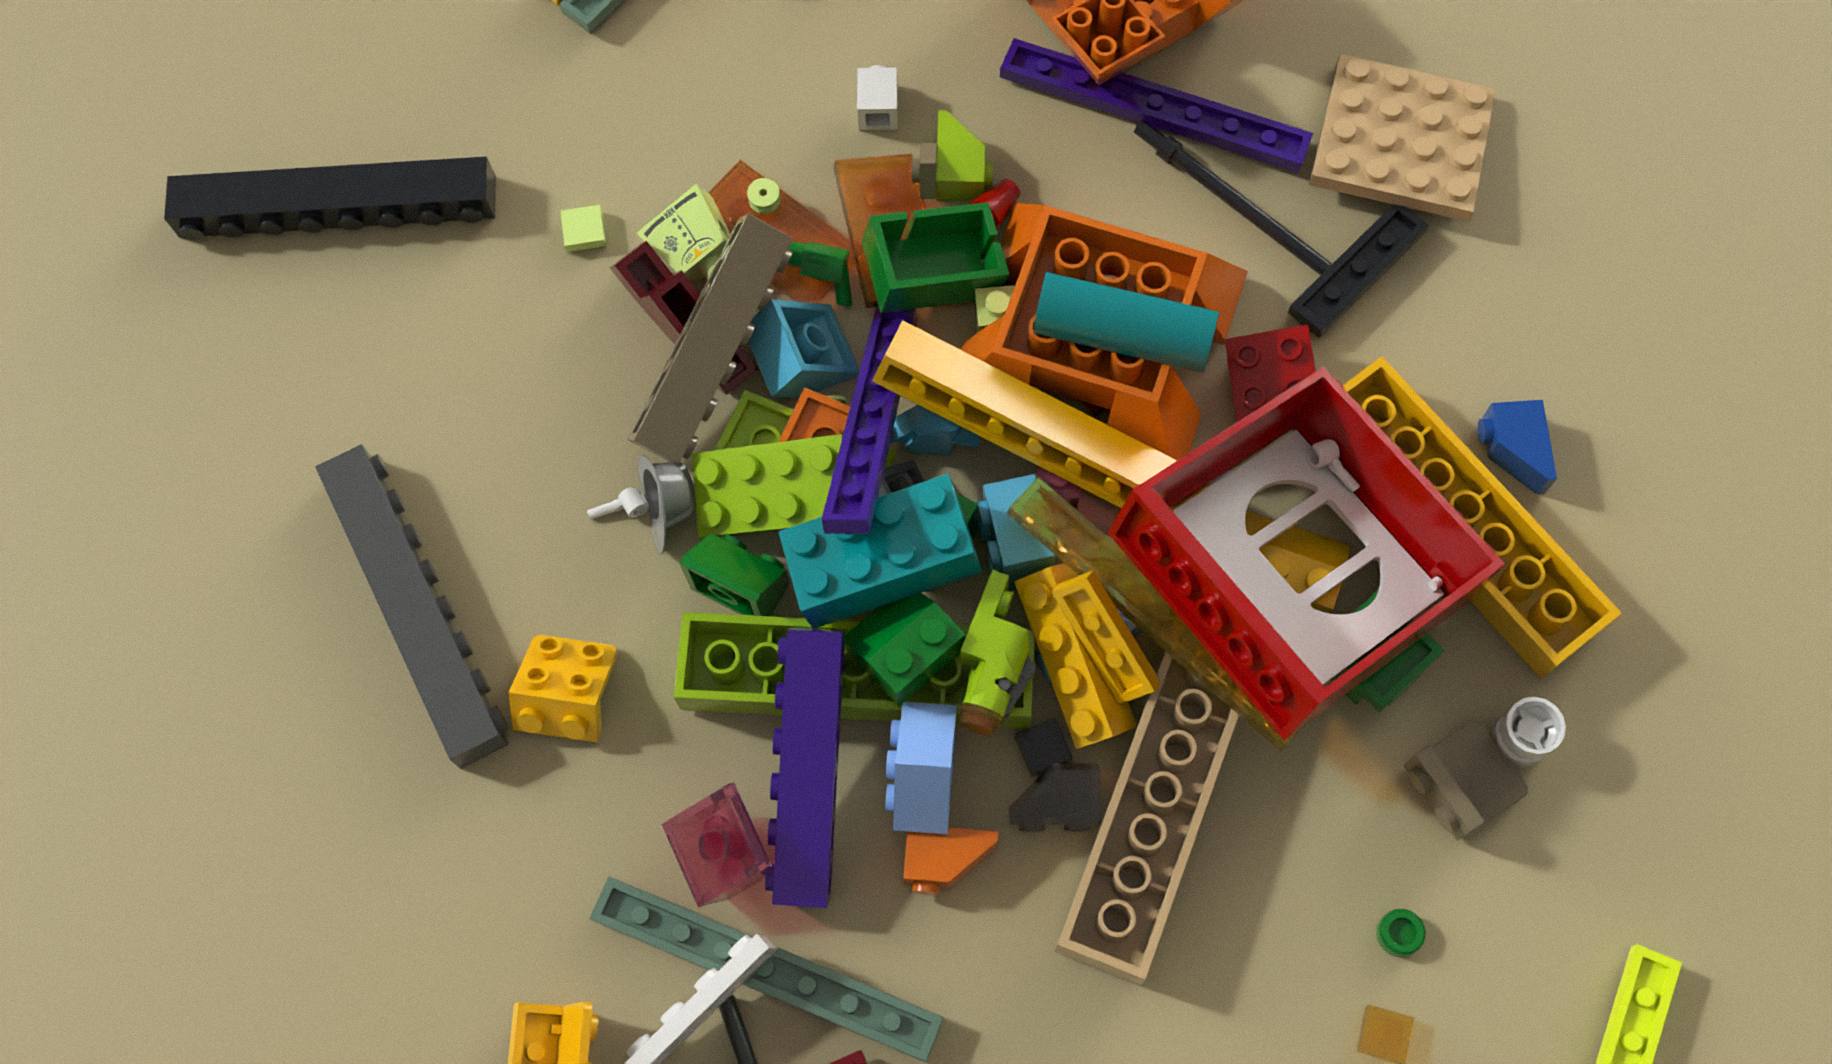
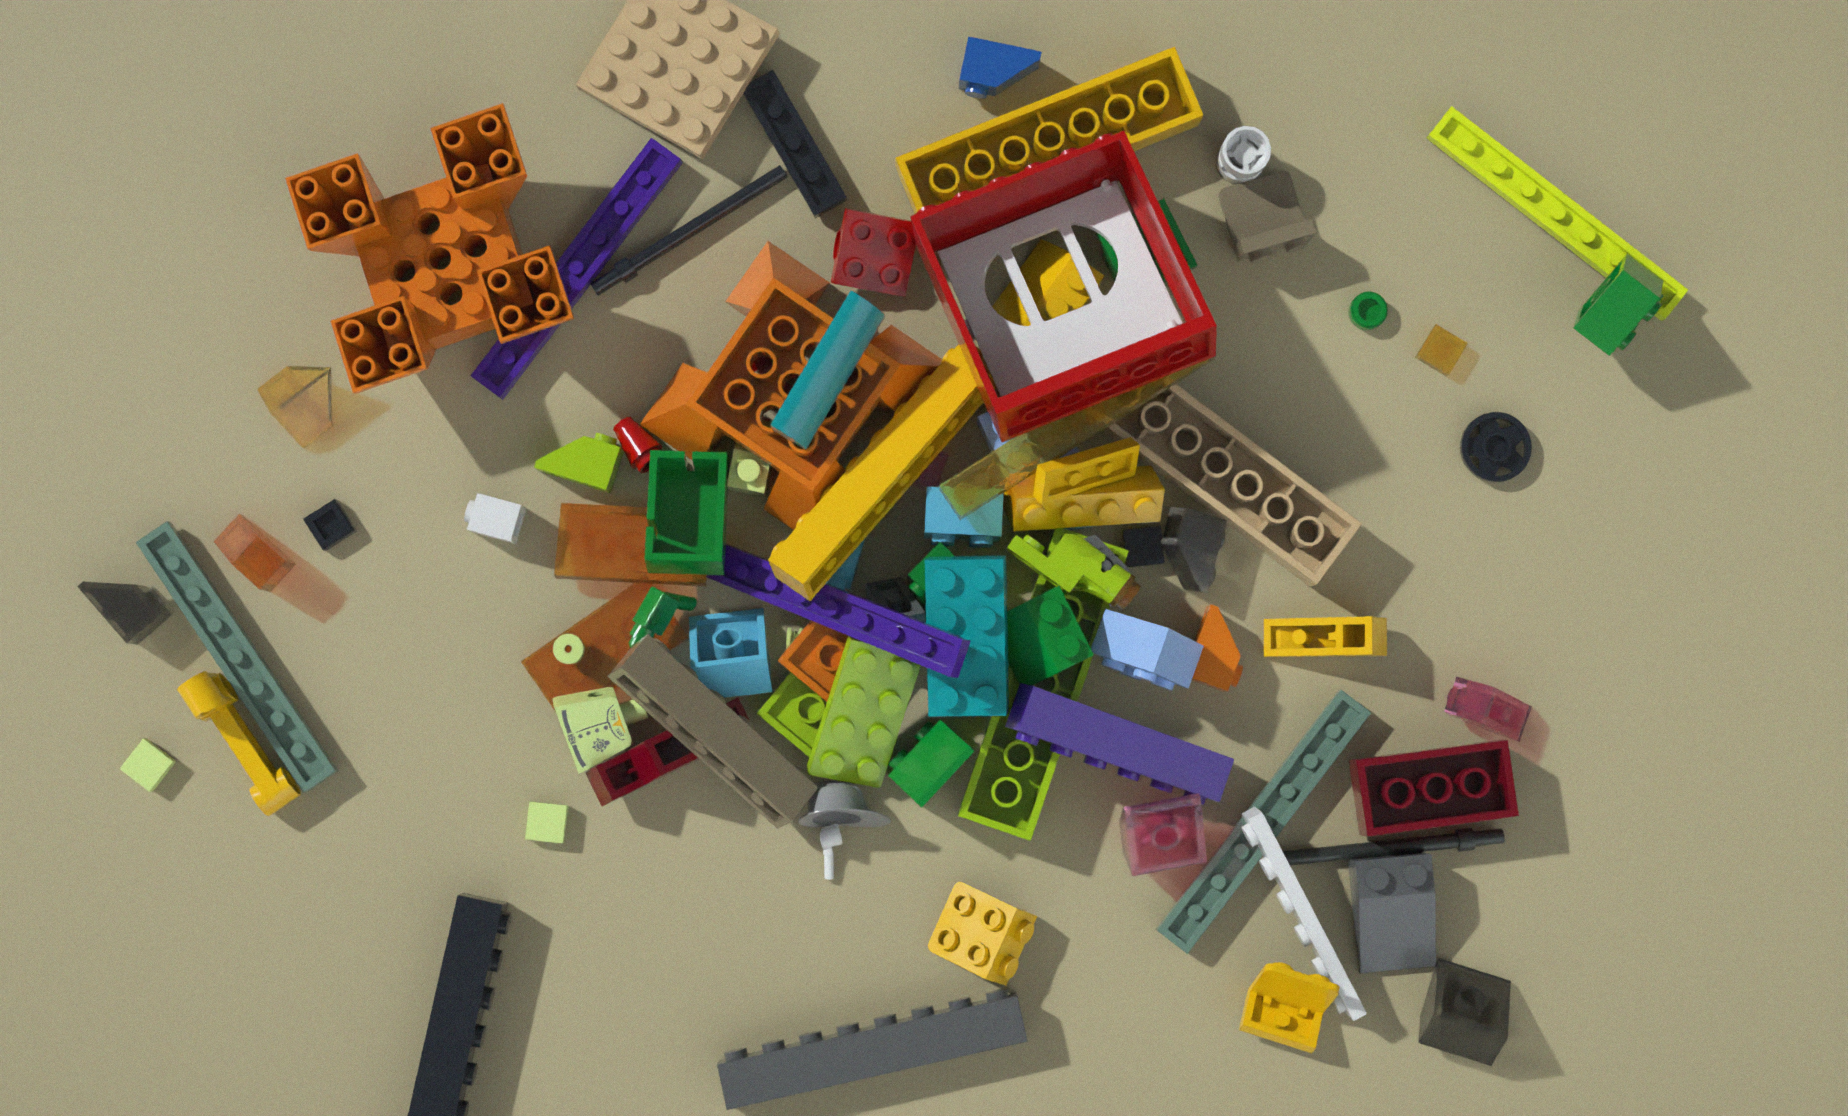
camera: 85 degrees left, 15 degrees up
dark tan plate [912,143,937,199] -> none
white hand [1305,439,1360,493] -> none
none -> yellow slope [1264,616,1387,657]

